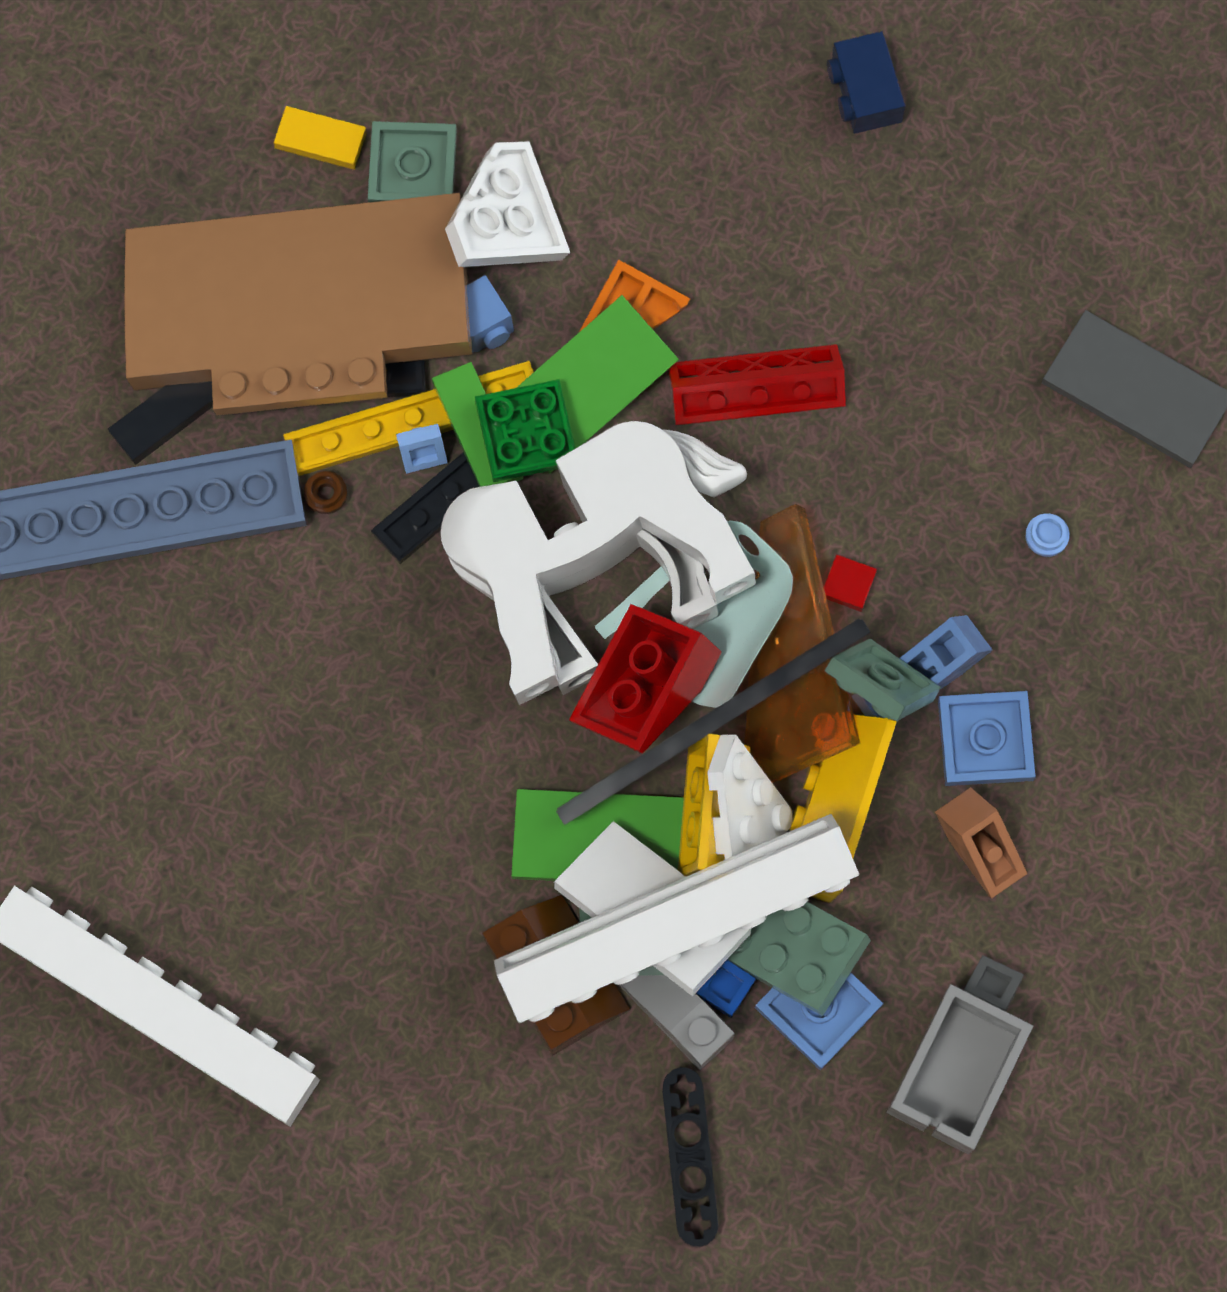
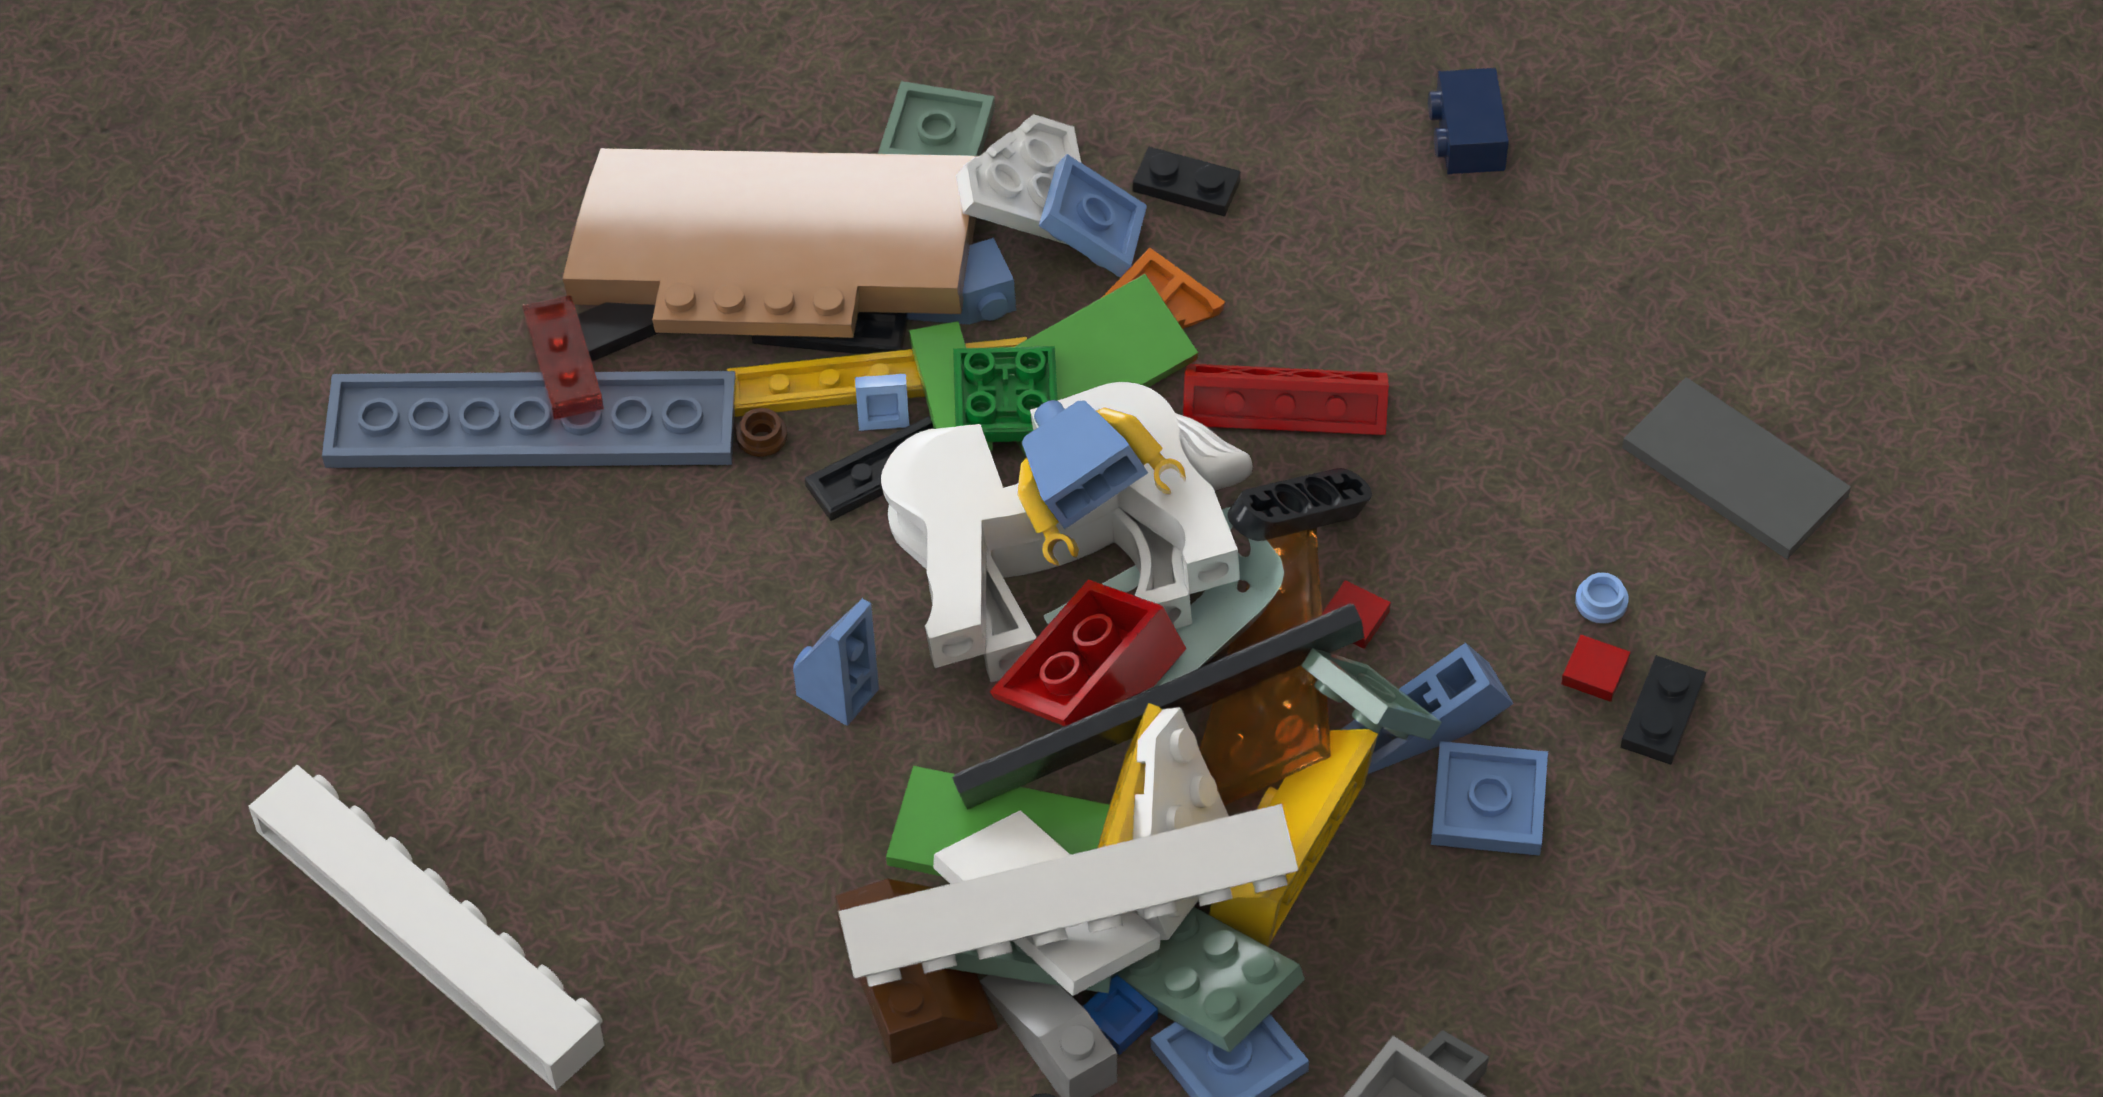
camera: 10 degrees right, 20 degrees down
yellow tile [273,106,367,170] -> none
nougat slope [935,787,1028,899] -> none
none -> clear red tile [522,295,604,420]
none -> medium blue slope [793,598,879,726]
none -> medium blue torso [1017,400,1186,566]
none -> medium blue plate [1039,154,1147,278]
none -> black plate [1133,146,1241,217]
none -> black beam [1227,468,1372,541]
none -> red tile [1561,634,1631,702]
none -> black plate [1620,655,1706,765]

